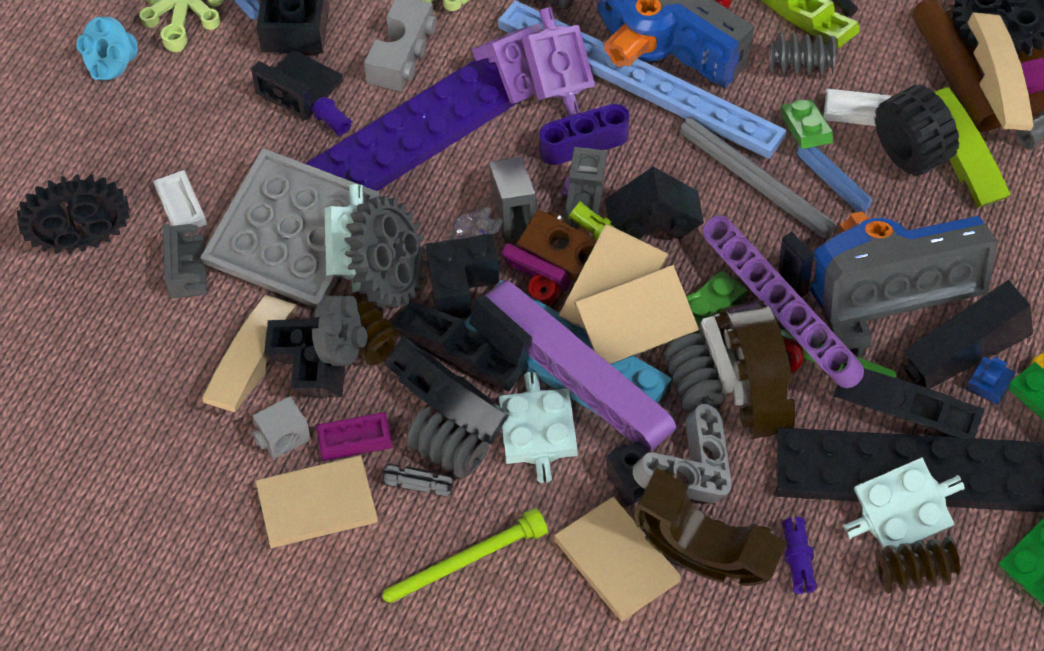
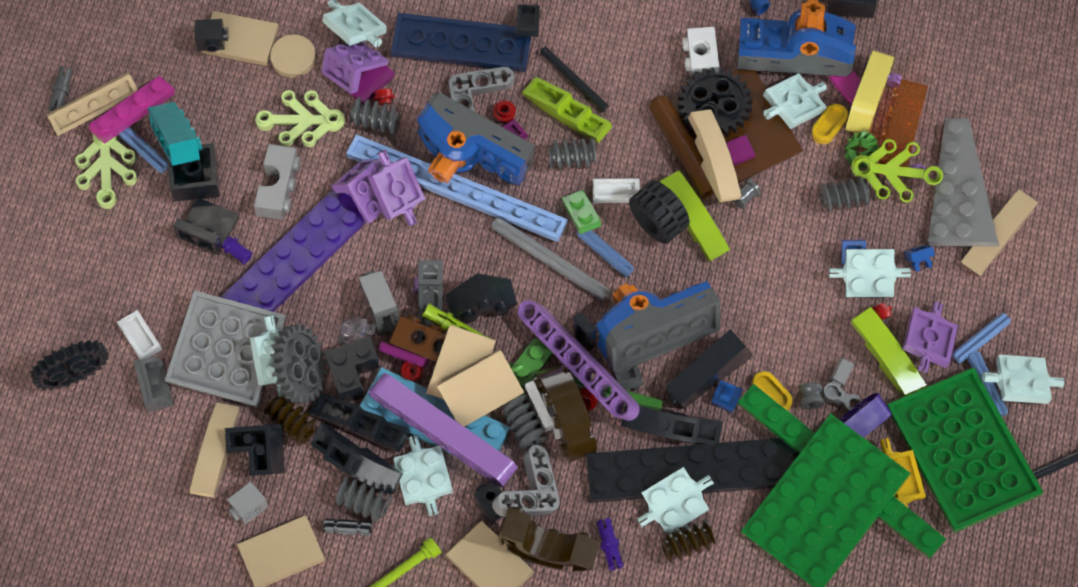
camera: 10 degrees left, 10 degrees up
medium azure plate [76,16,138,80] -> none
dark grey plate [312,296,367,367] -> none
magenta plate [316,412,393,461] -> none
black tile [469,295,533,366] -> none
dark purple beam [539,104,630,165] -> none

